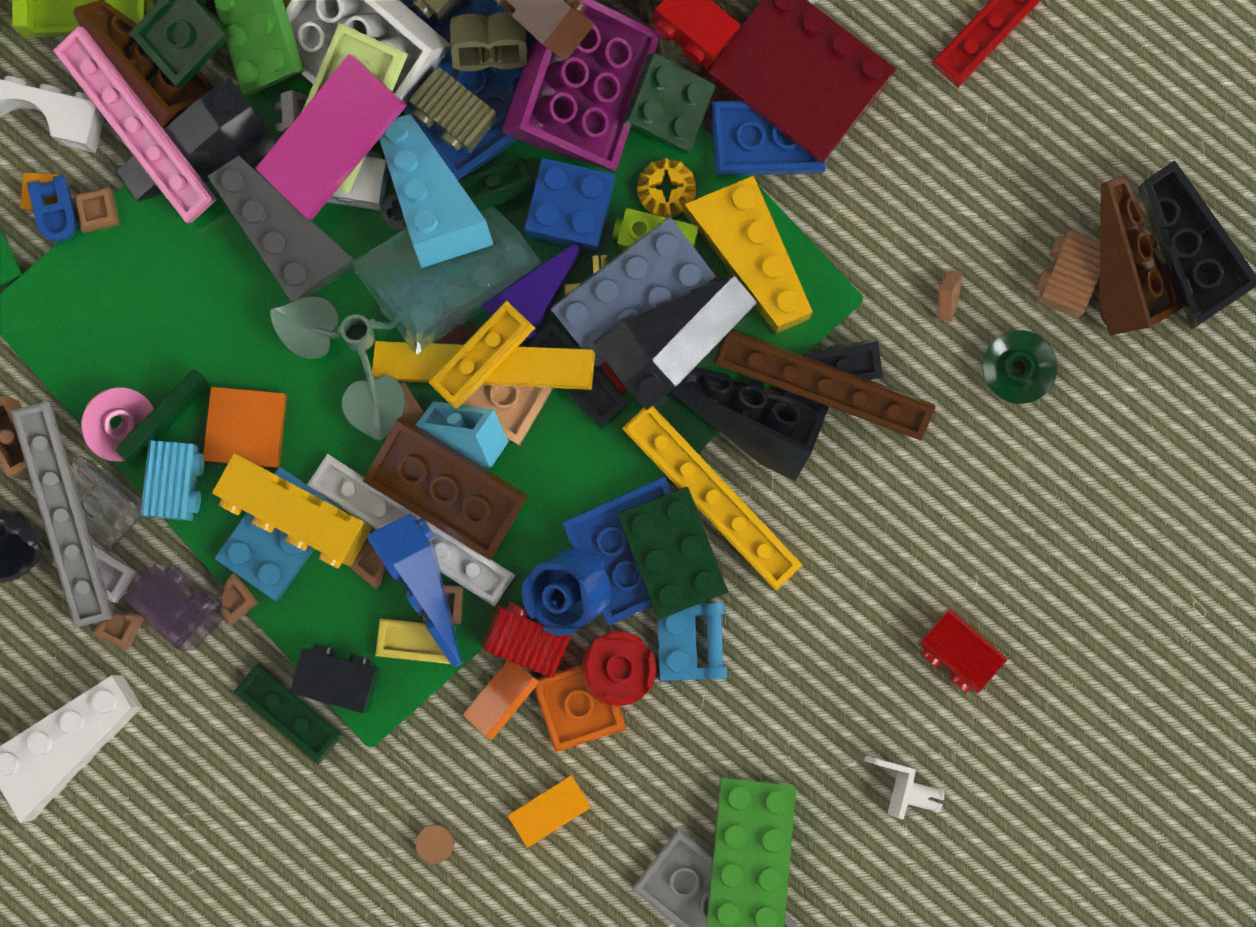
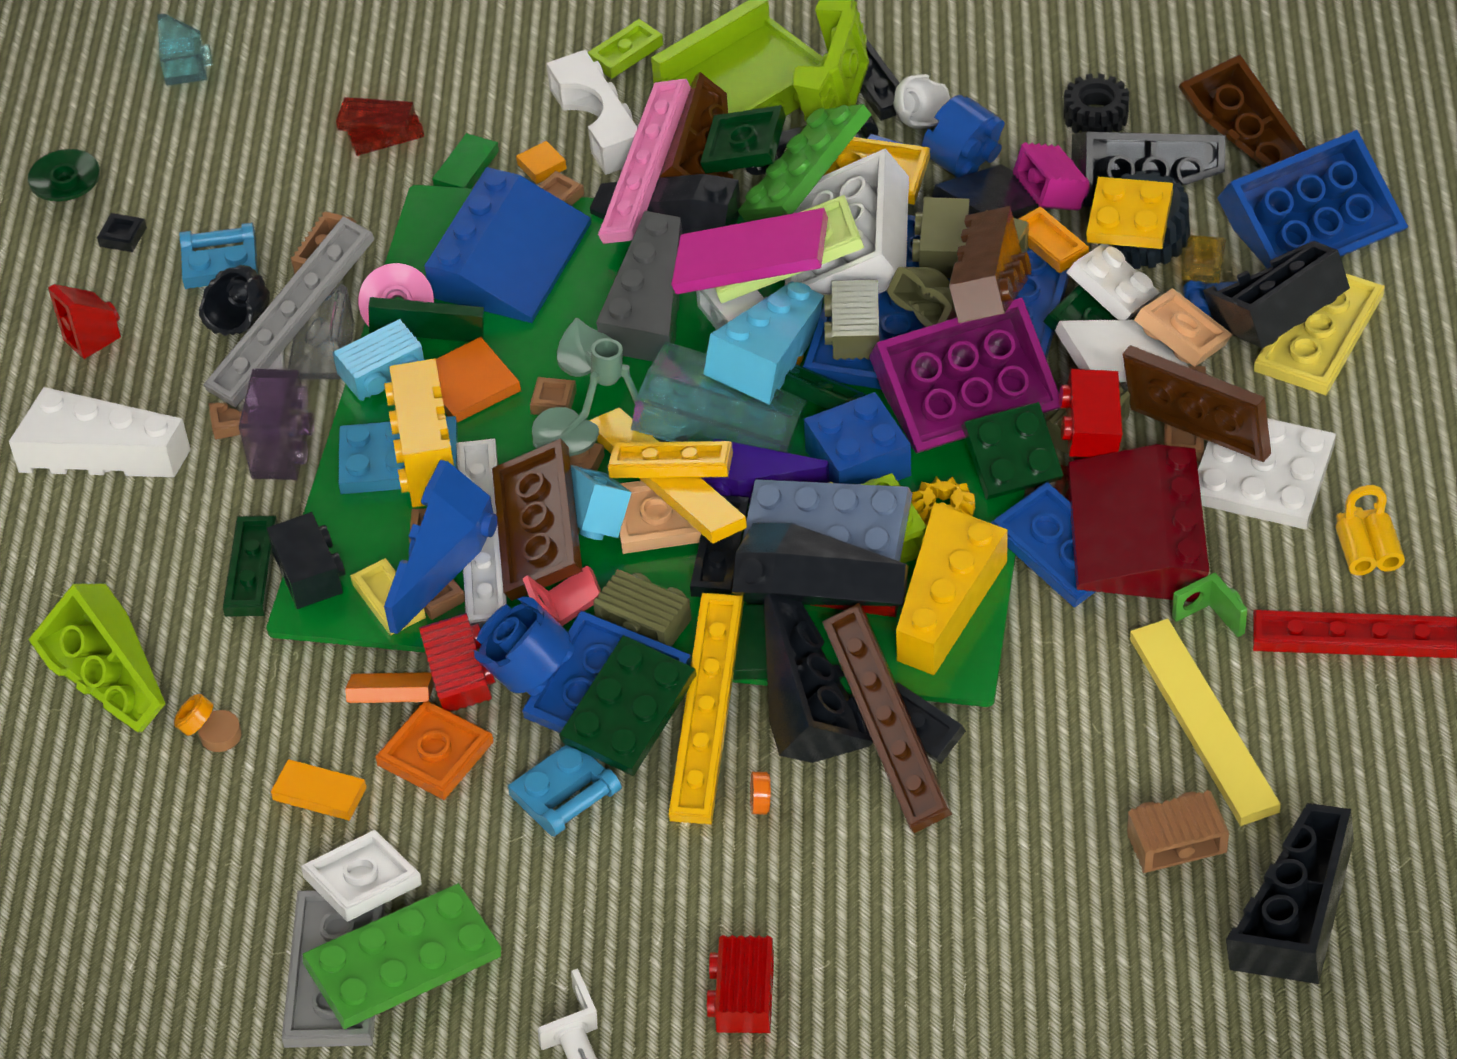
camera: 50 degrees right, 35 degrees down
blue plate [27,174,77,243] -> none
medium nougat tile [221,573,260,626] -> none
red tile [581,631,657,707] -> none
medium nougat tile [938,270,963,322] -> none
dark green dish [982,330,1057,404] -> none
reddish brown wedge [1099,175,1182,336] -> none
none -> lime wedge [28,584,166,732]
none -> light orange tile [174,694,213,736]
none -> white tile [301,830,422,922]
none -> blue slope [425,167,591,323]
none -> coral bracket [522,566,601,626]
none -> medium nougat tile [530,377,577,415]
none -> olive brick [593,569,692,647]
none -> orange tile [750,772,771,815]
none -> light yellow tile [1130,619,1281,827]
none -> bright green bracket [1172,572,1247,637]

